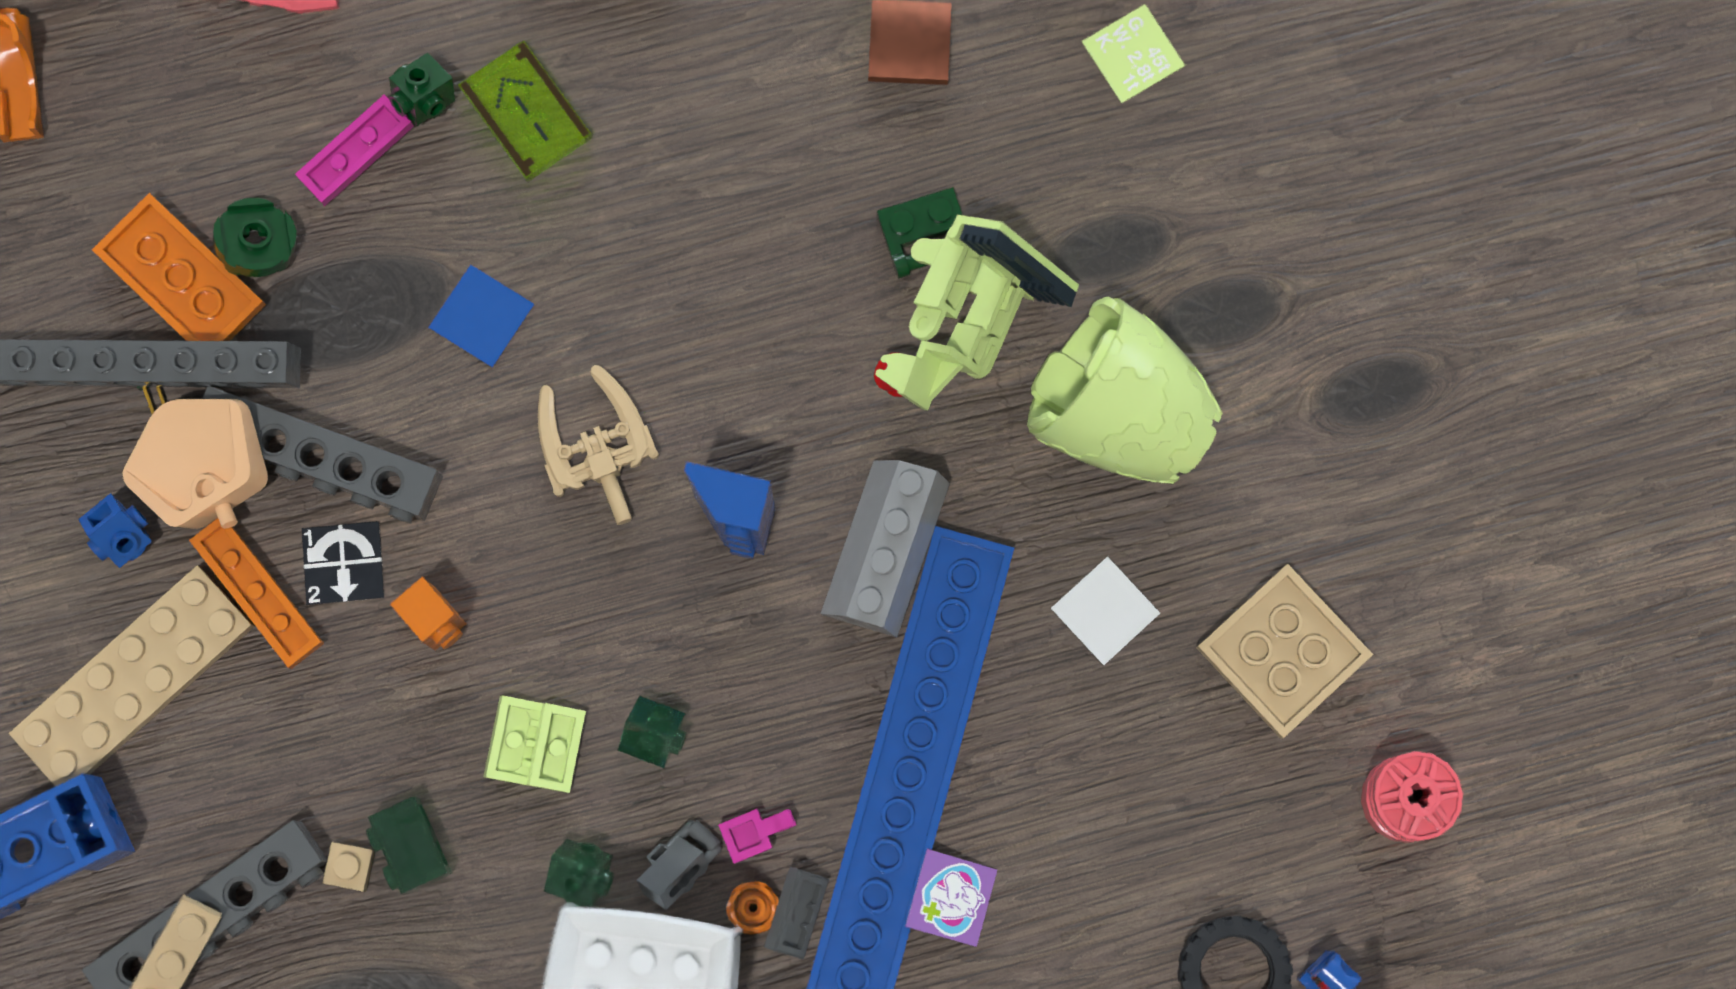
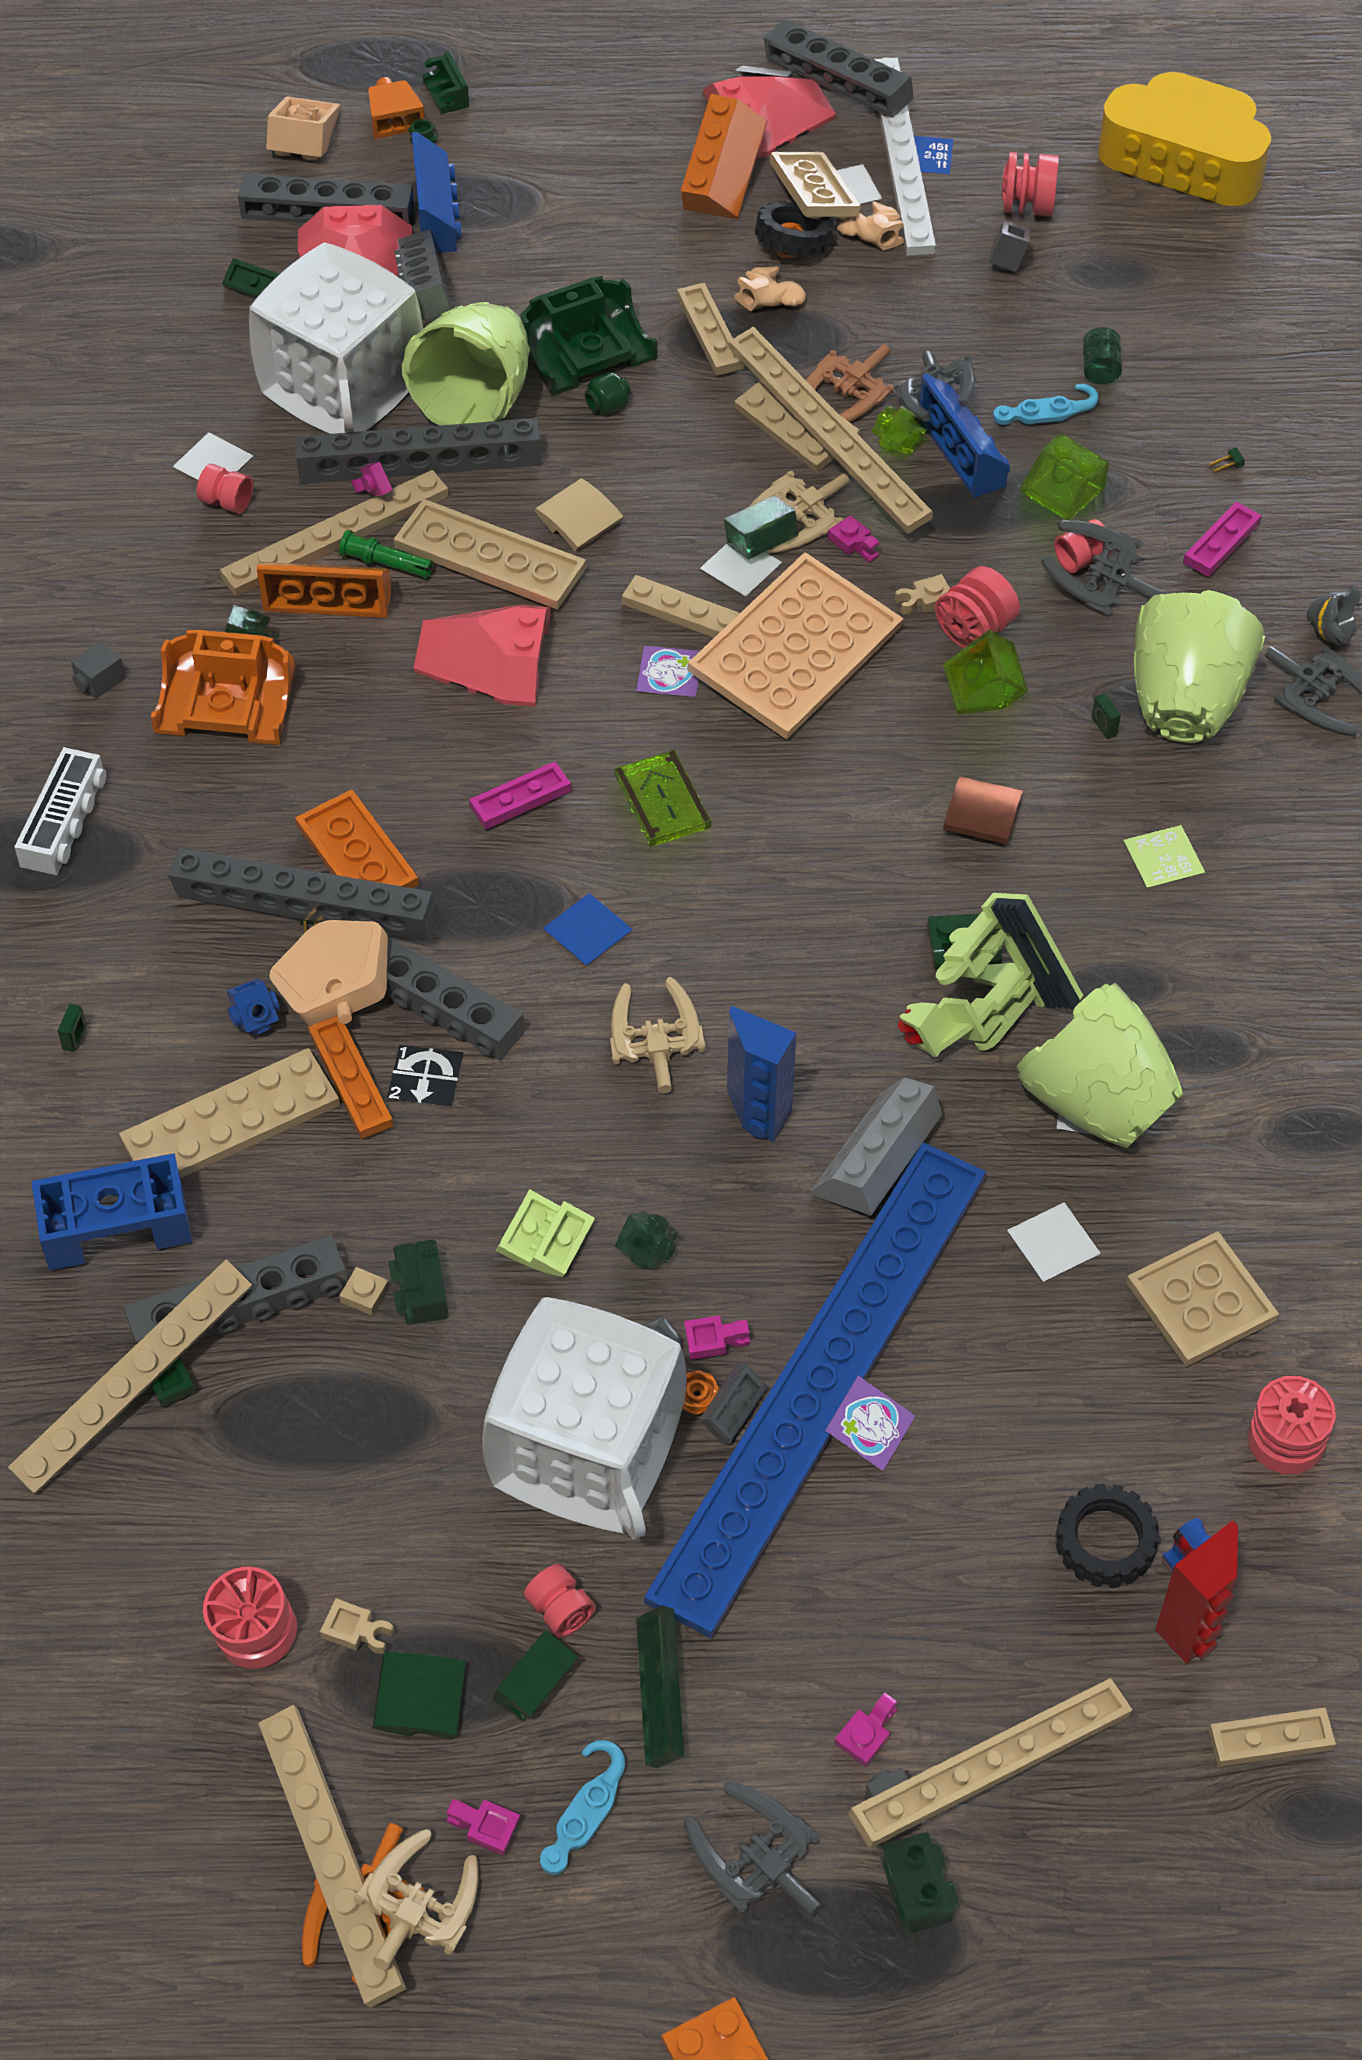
camera: 15 degrees right, 25 degrees down
dark green plate [213,198,296,277] -> none
dark green brick [389,52,455,126] -> none
orange brick [390,577,467,651] -> none

